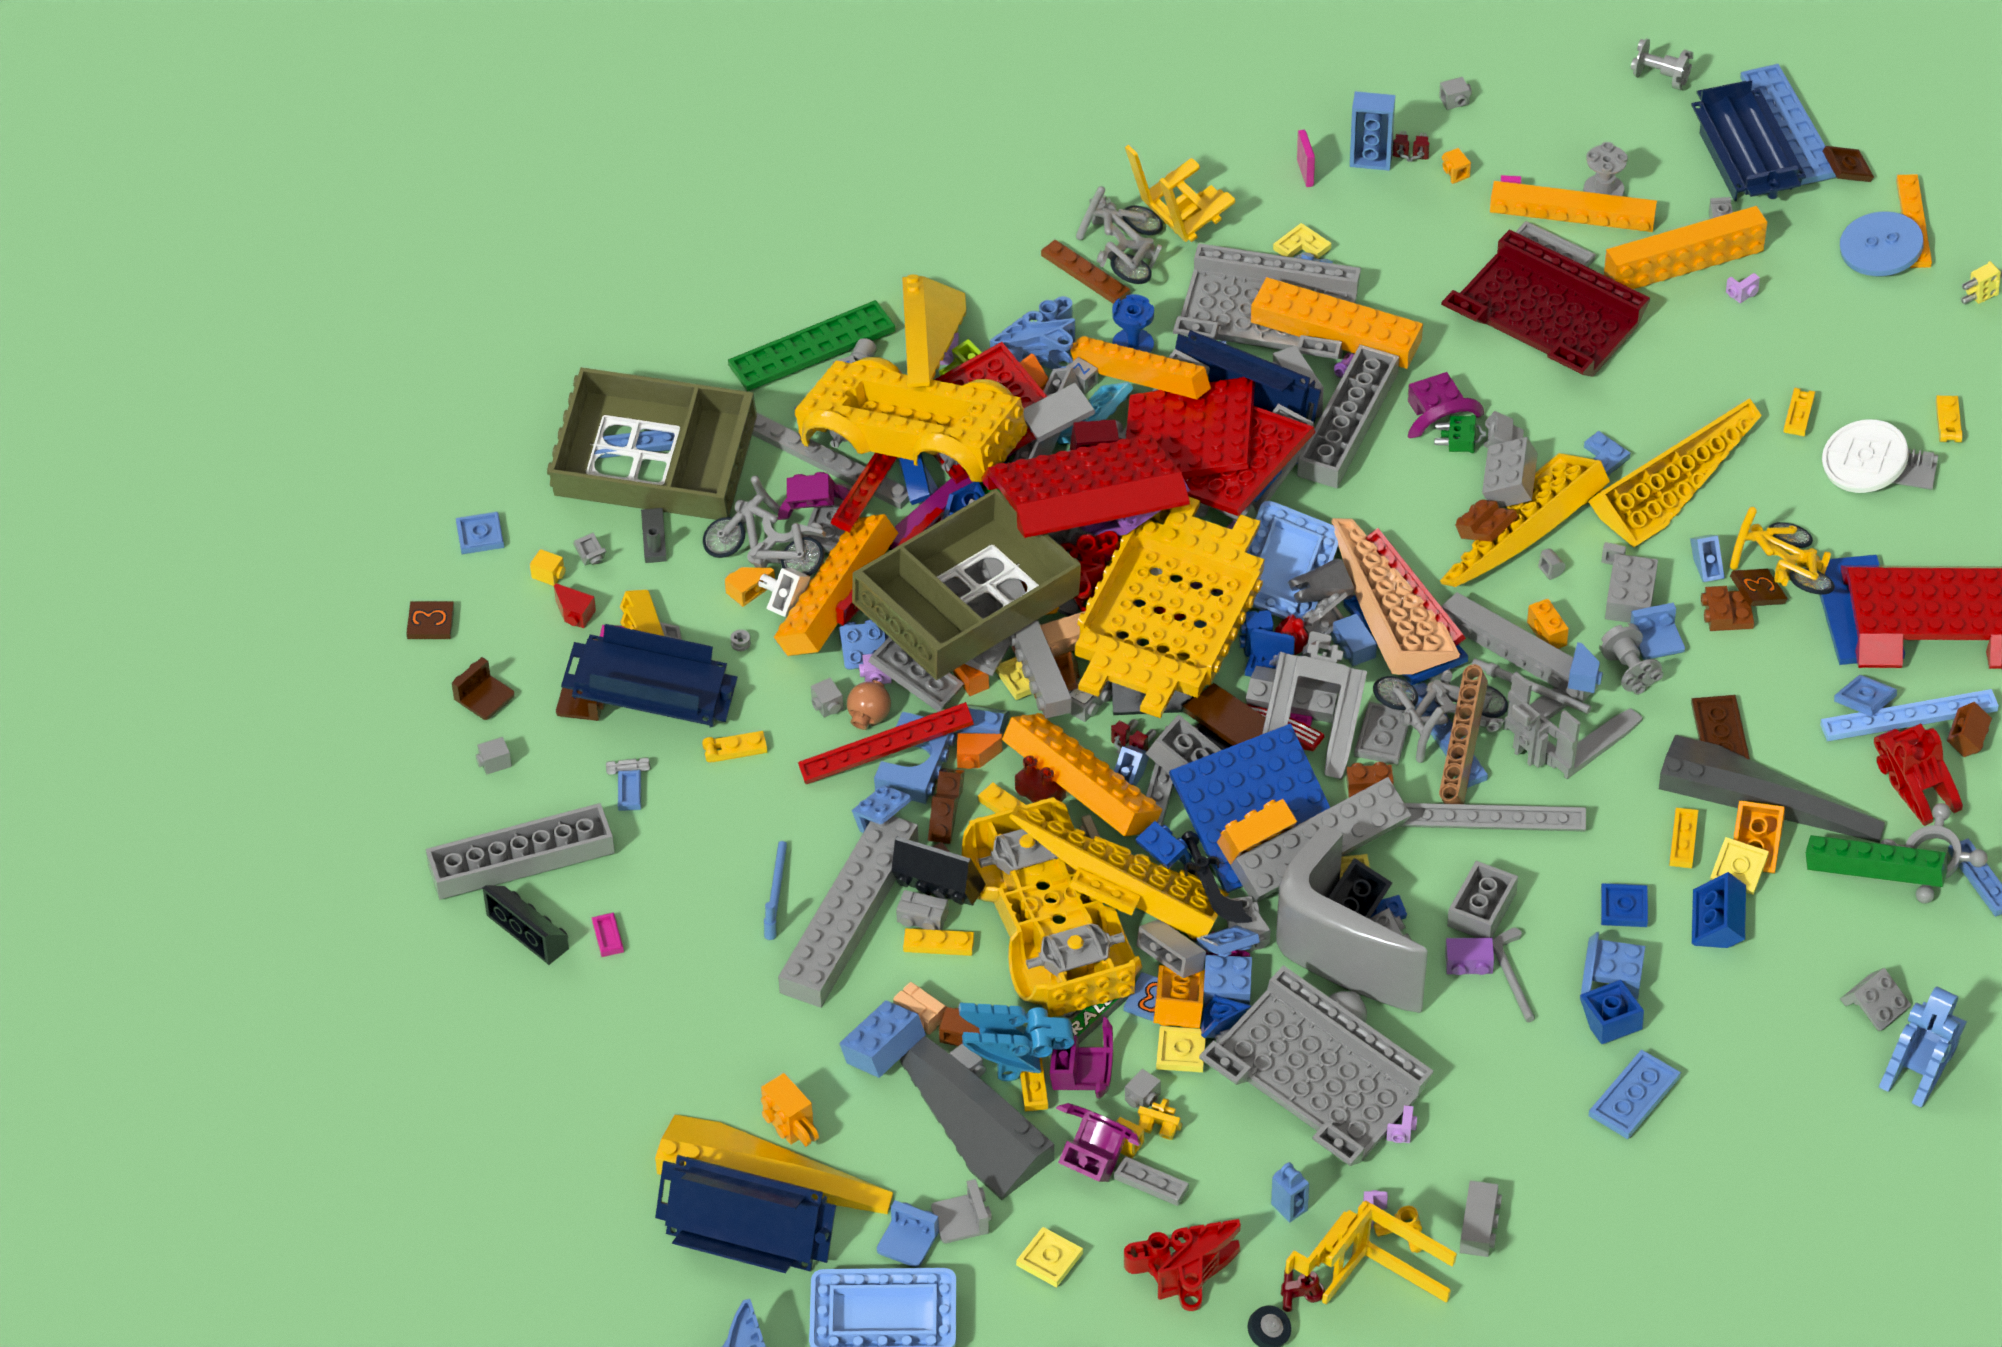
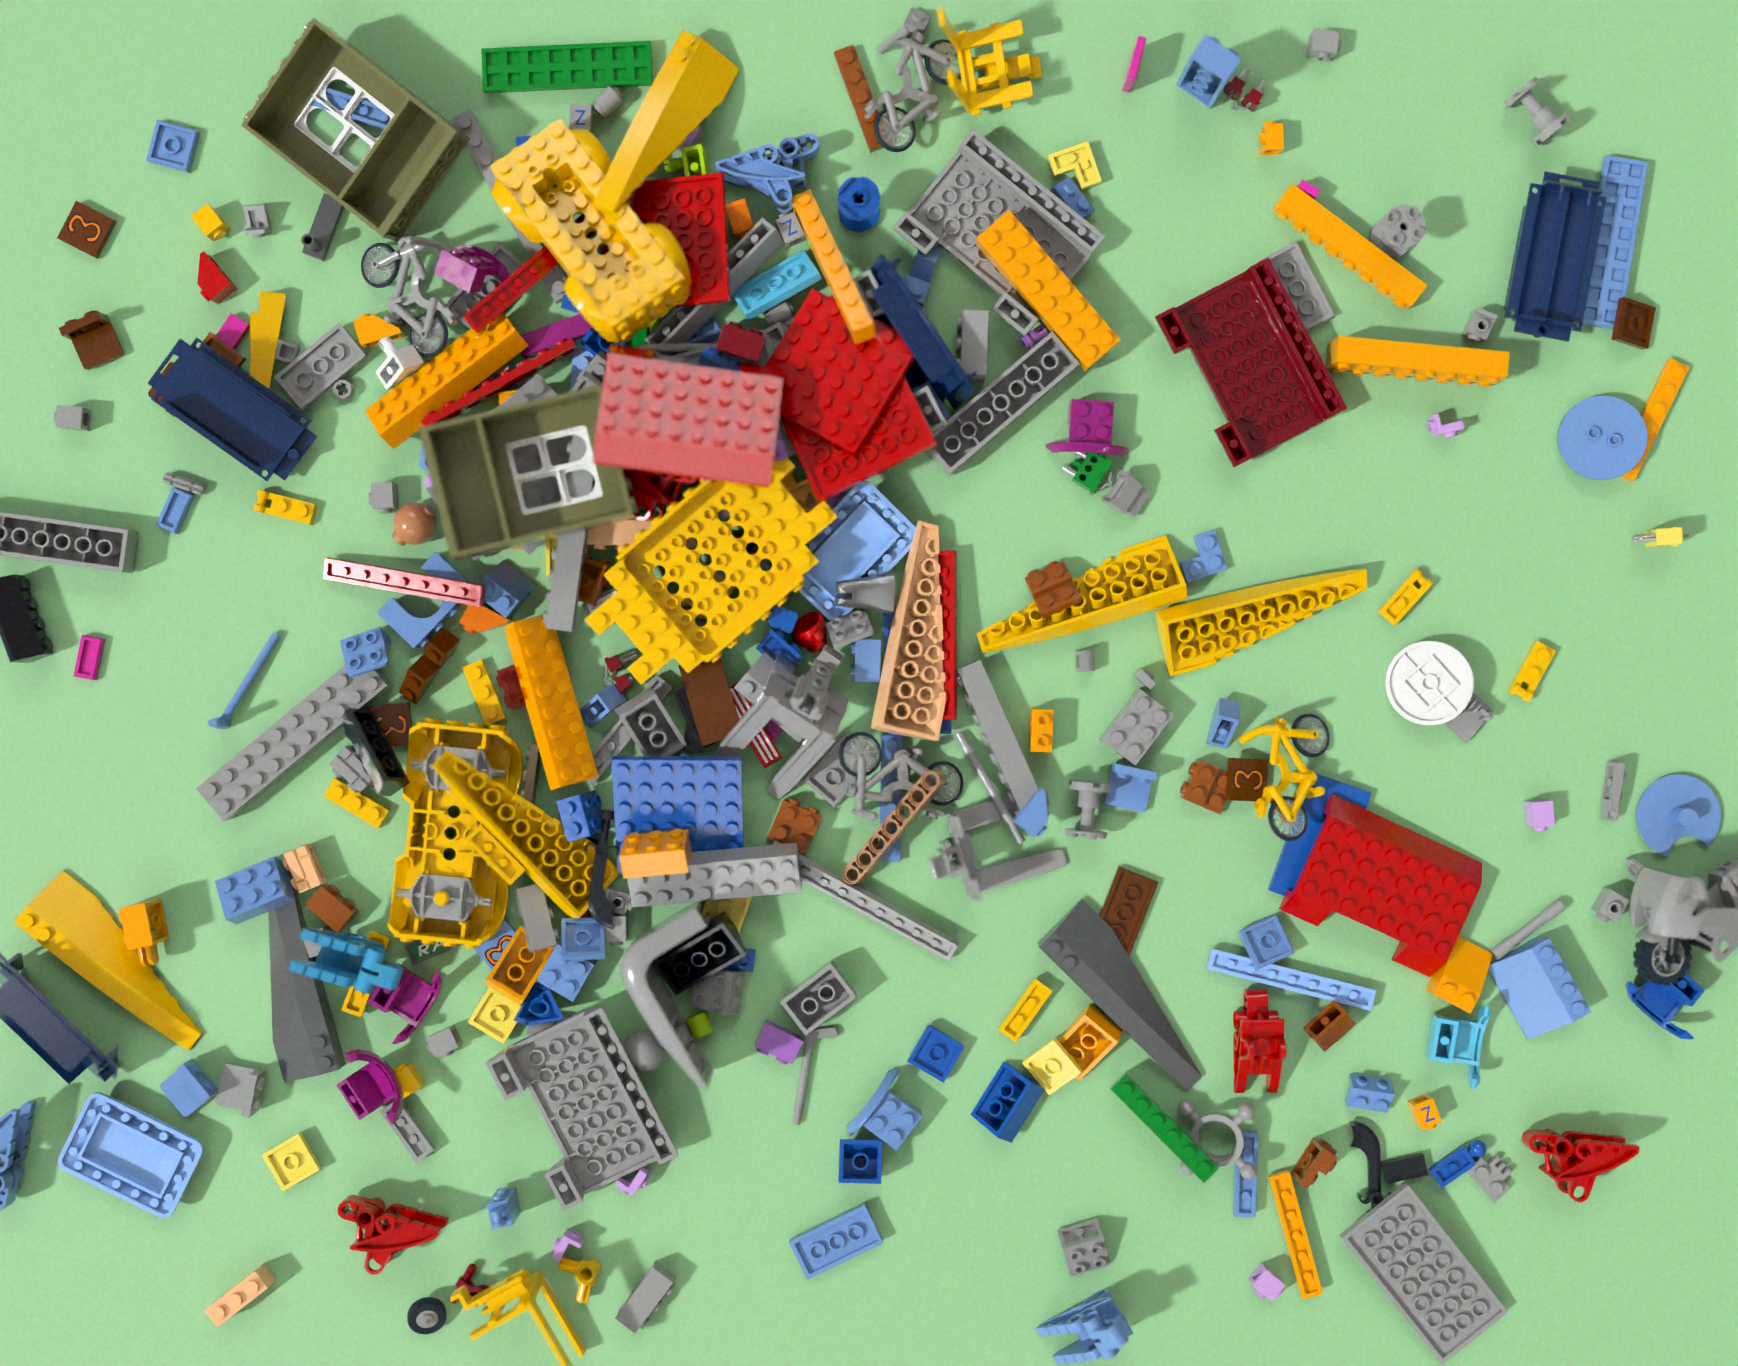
camera: 25 degrees right, 40 degrees up
light grey tile [1024,383,1095,442] -> none
yellow hips [1138,1098,1183,1140] -> none
light grey brick [1482,437,1538,508] -> none
none -> light grey plate [274,323,368,410]

